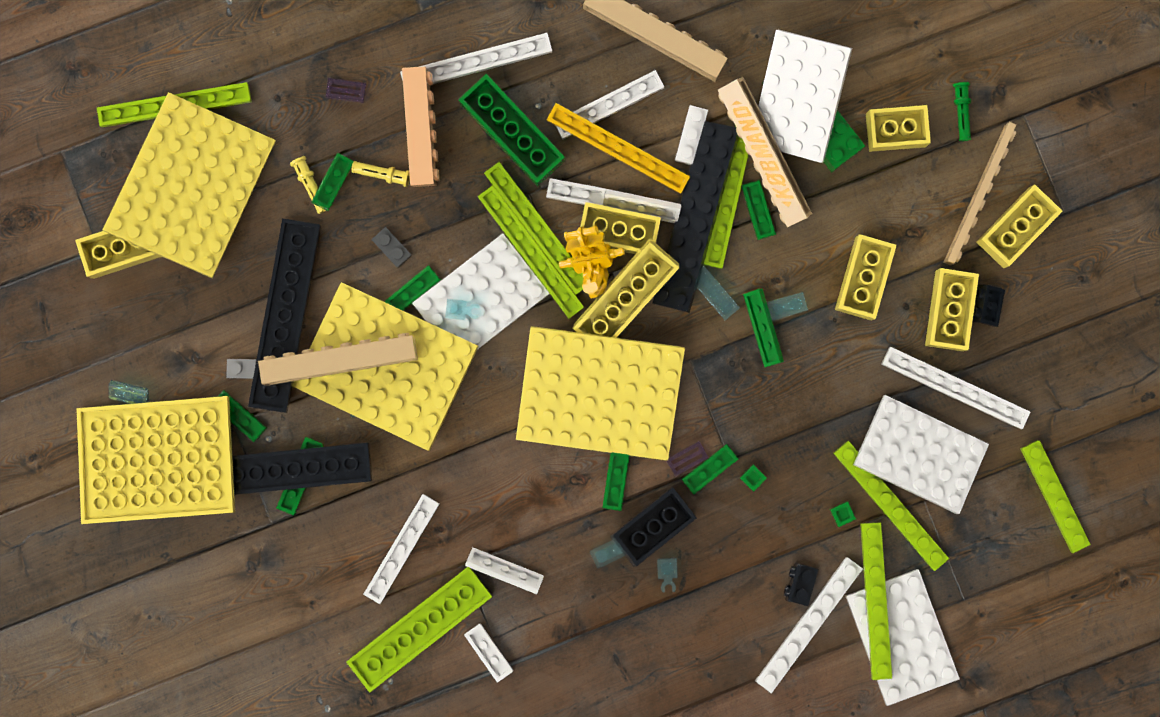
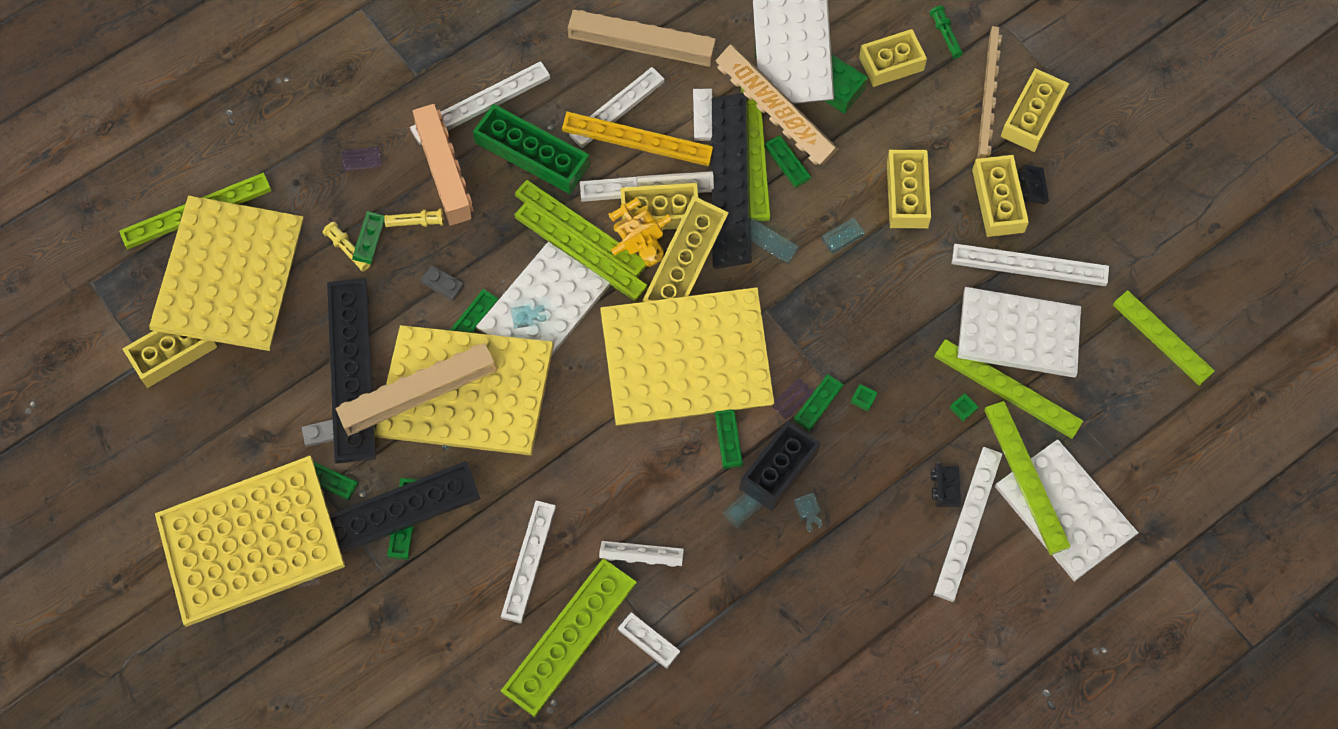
camera: 15 degrees left, 20 degrees down
clear light blue plate [109,380,149,404] -> none
green plate [743,288,784,367] -> none

